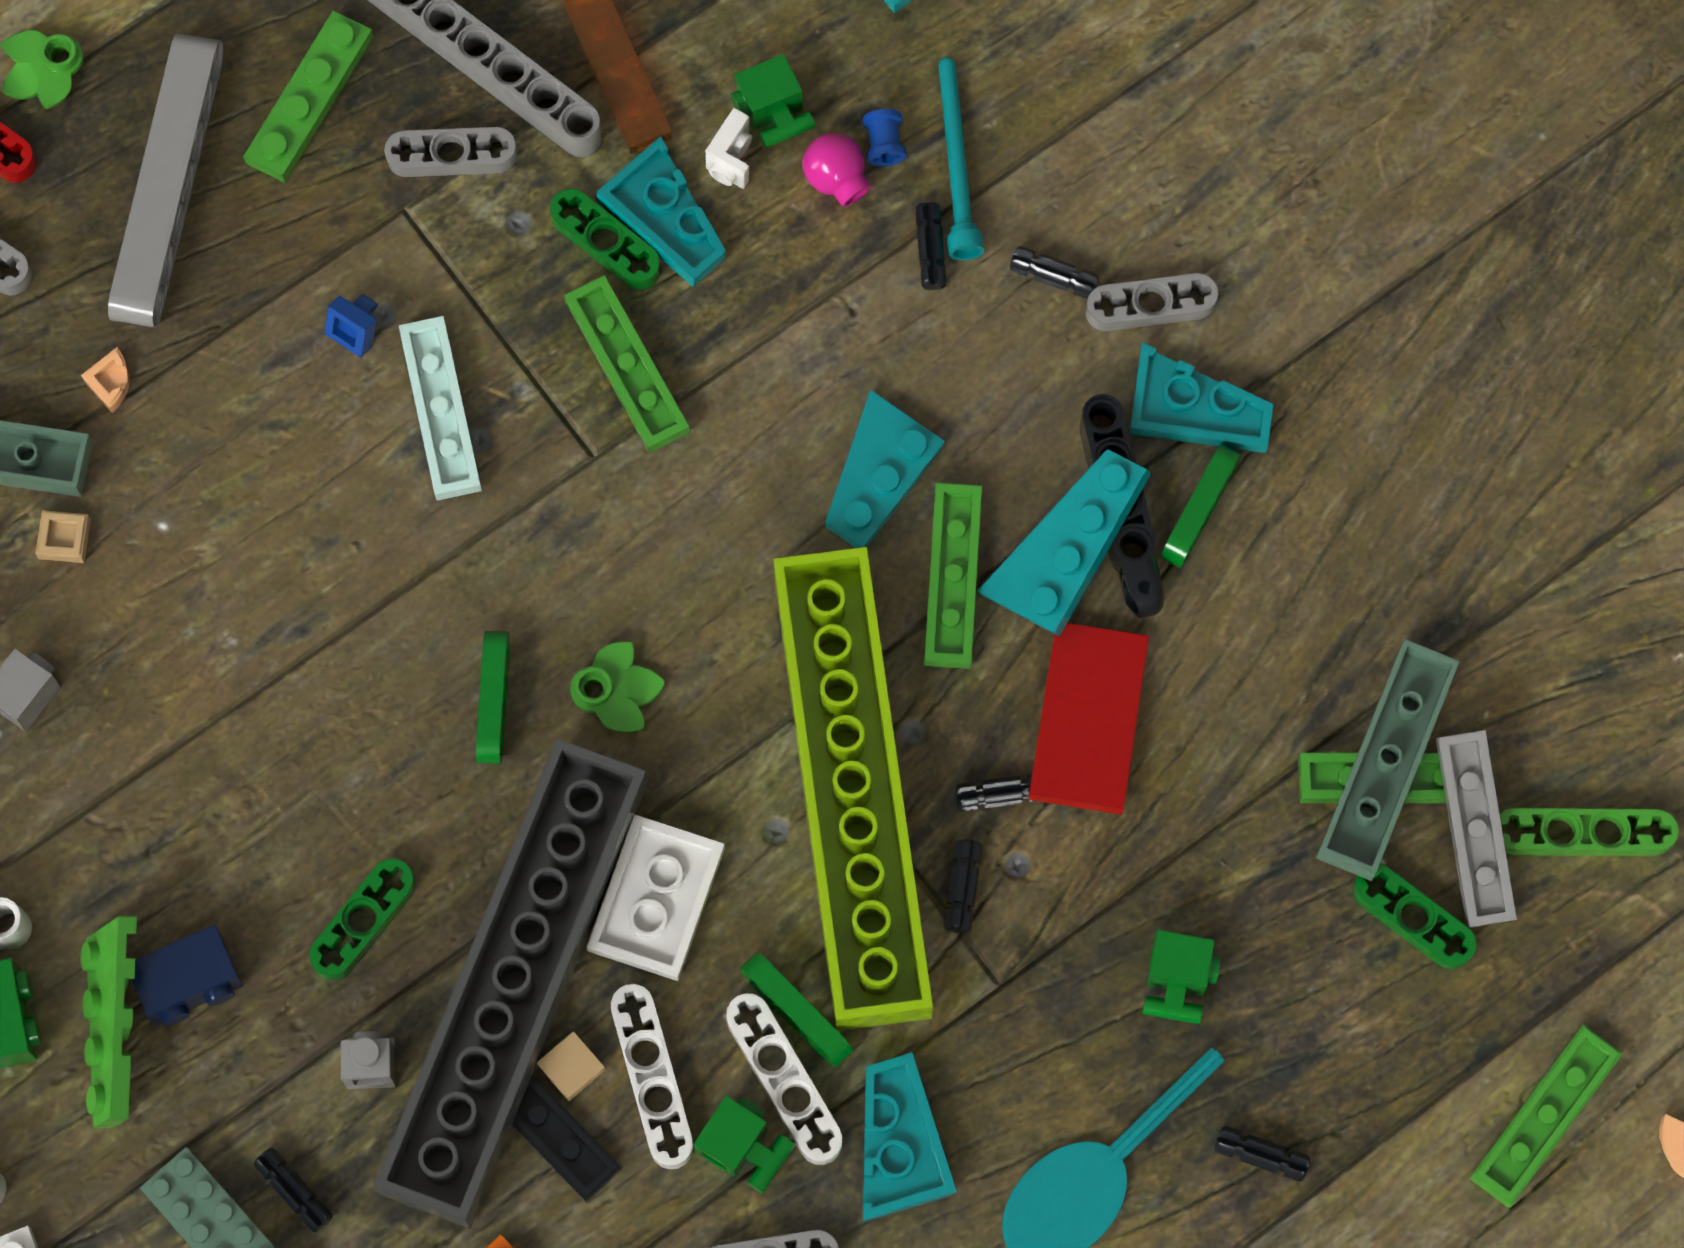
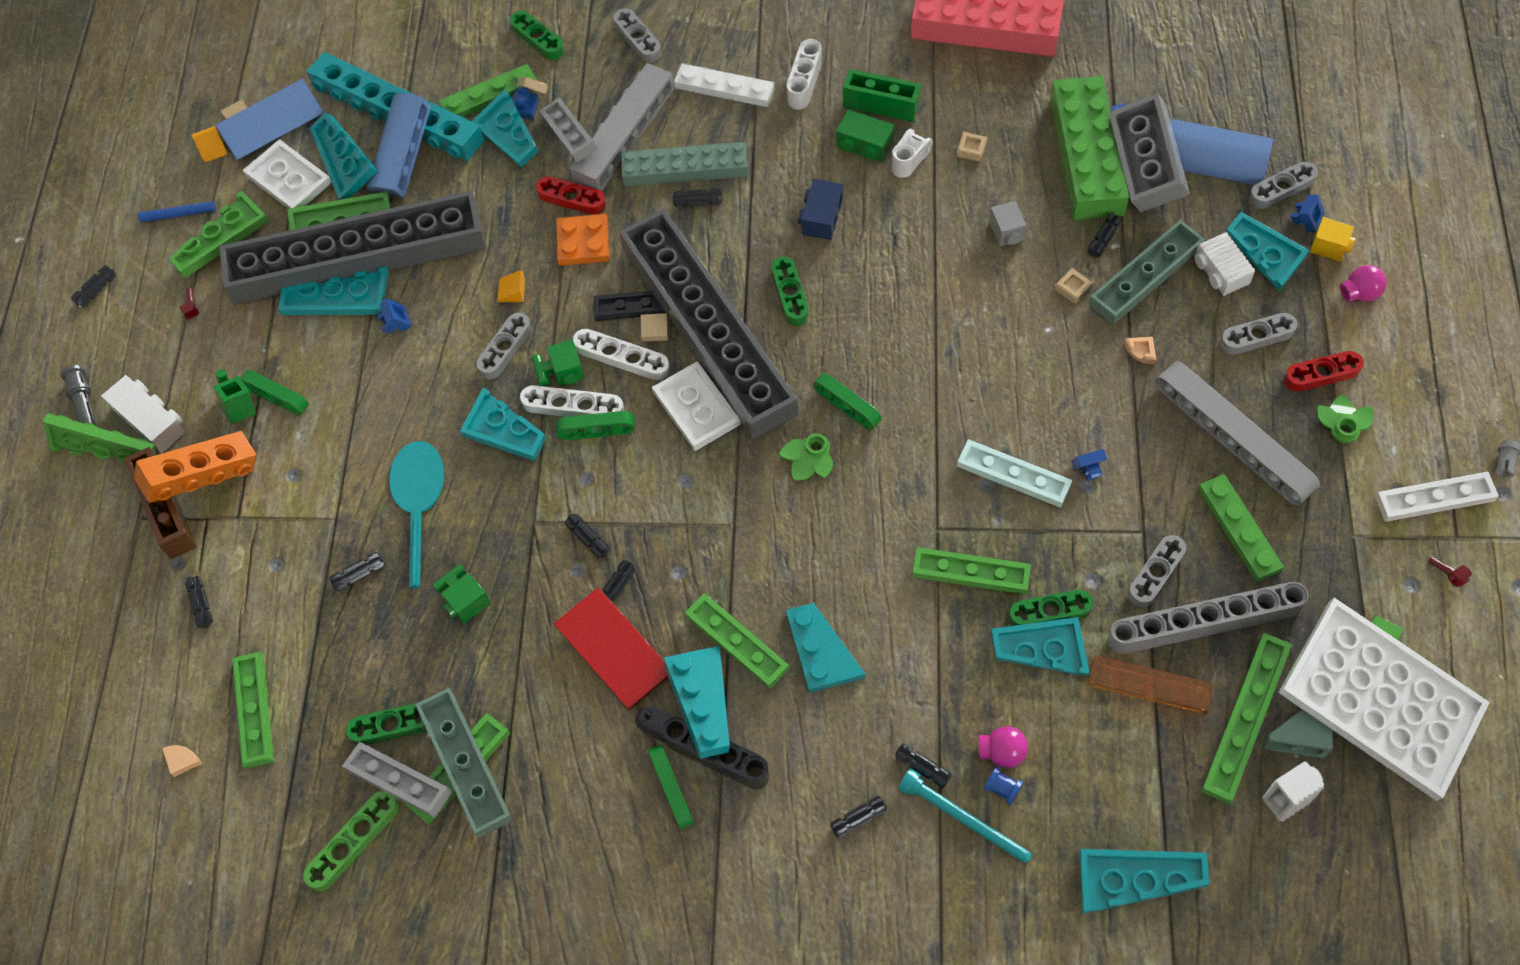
camera: 135 degrees right, 10 degrees down
bright green wing [81,916,137,1129] -> none
light grey brick [341,1031,396,1089] -> none
white bracket [705,108,752,189] -> none
green brick [730,54,816,149] -> none
lime brick [773,547,933,1031] -> none
light grey beam [1086,273,1218,331] -> none
teal wing [1129,342,1273,453] -> none

